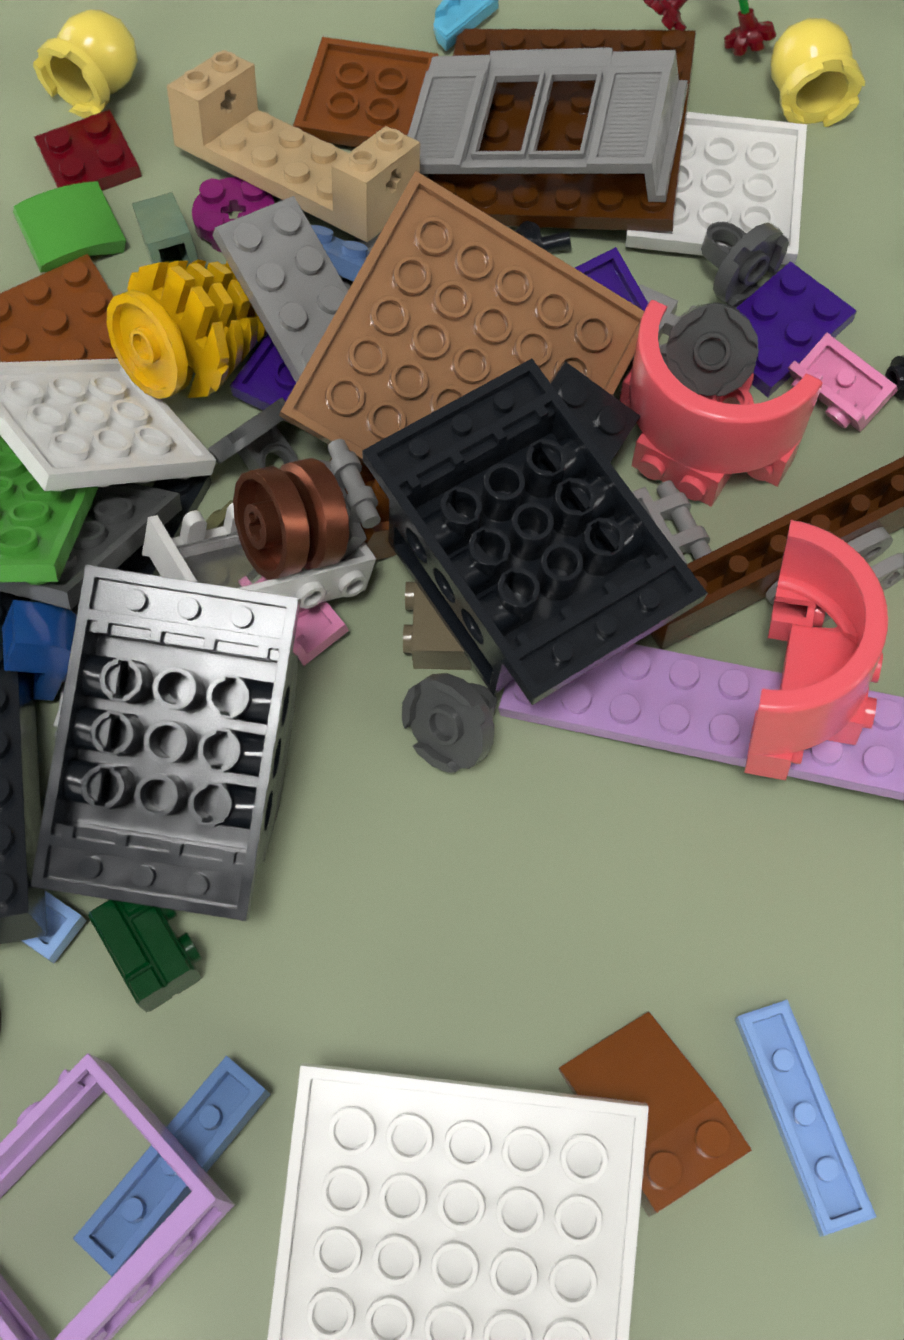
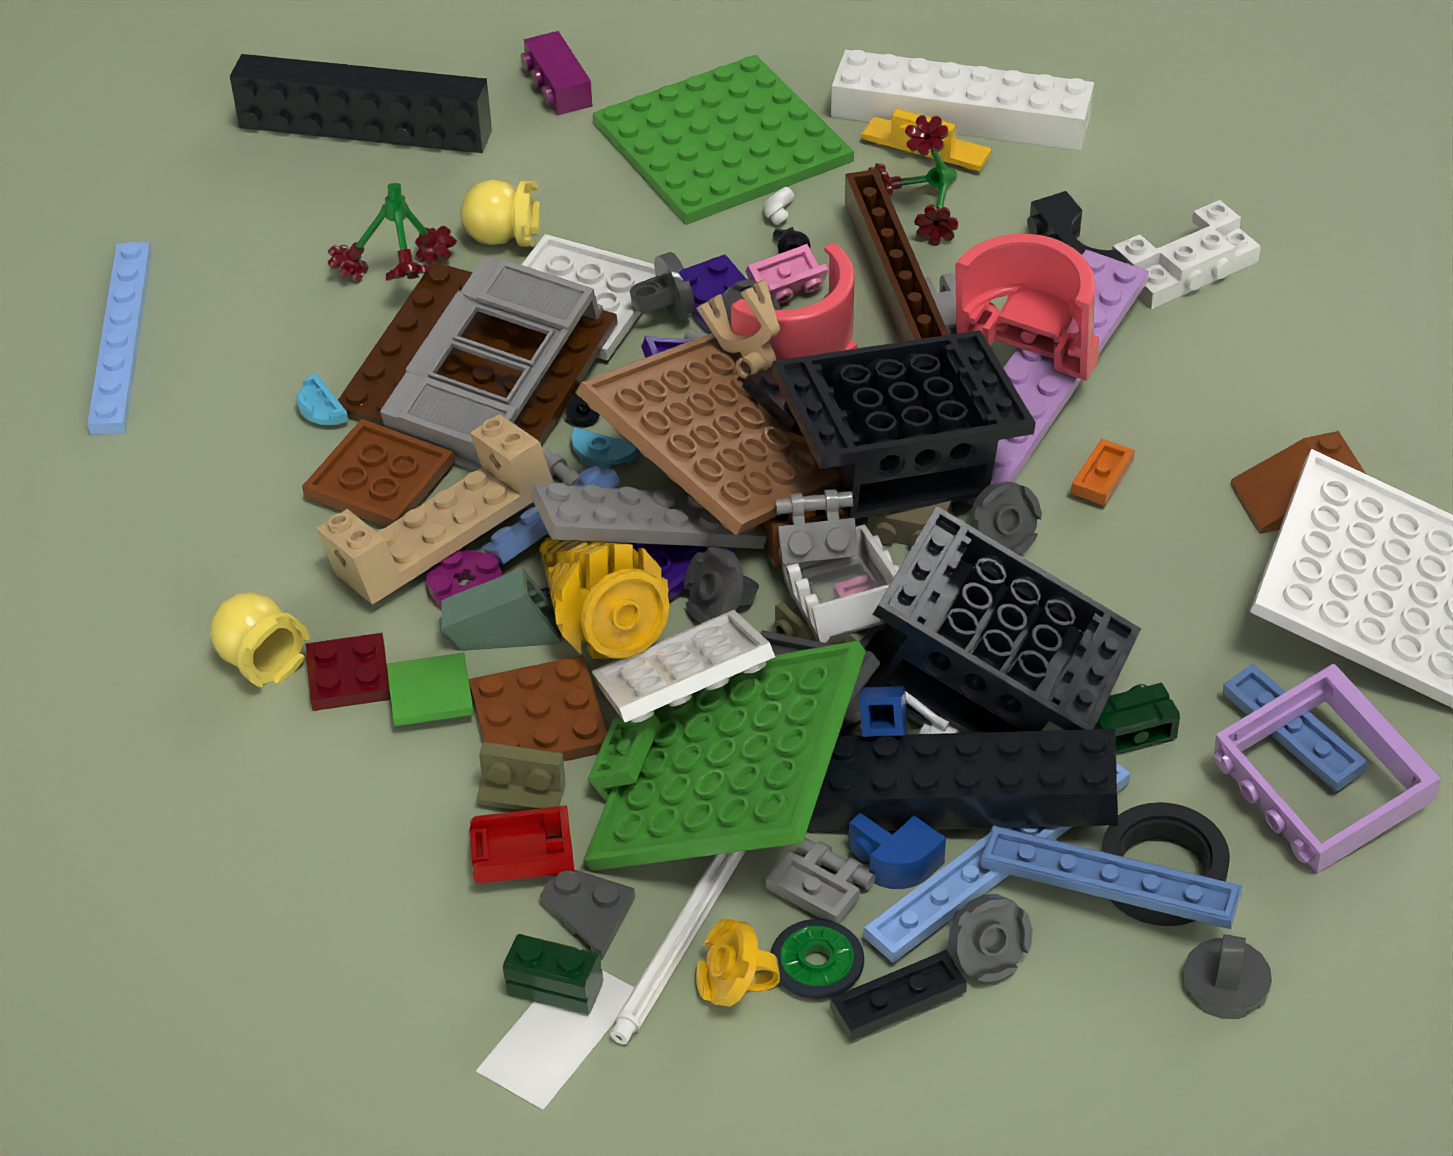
camera: 75 degrees left, 20 degrees down
copper wheel [233,458,349,580] -> none
light blue tile [735,1000,876,1237] -> none
none -> tan piece [696,279,780,379]
none -> orange plate [1071,438,1135,506]

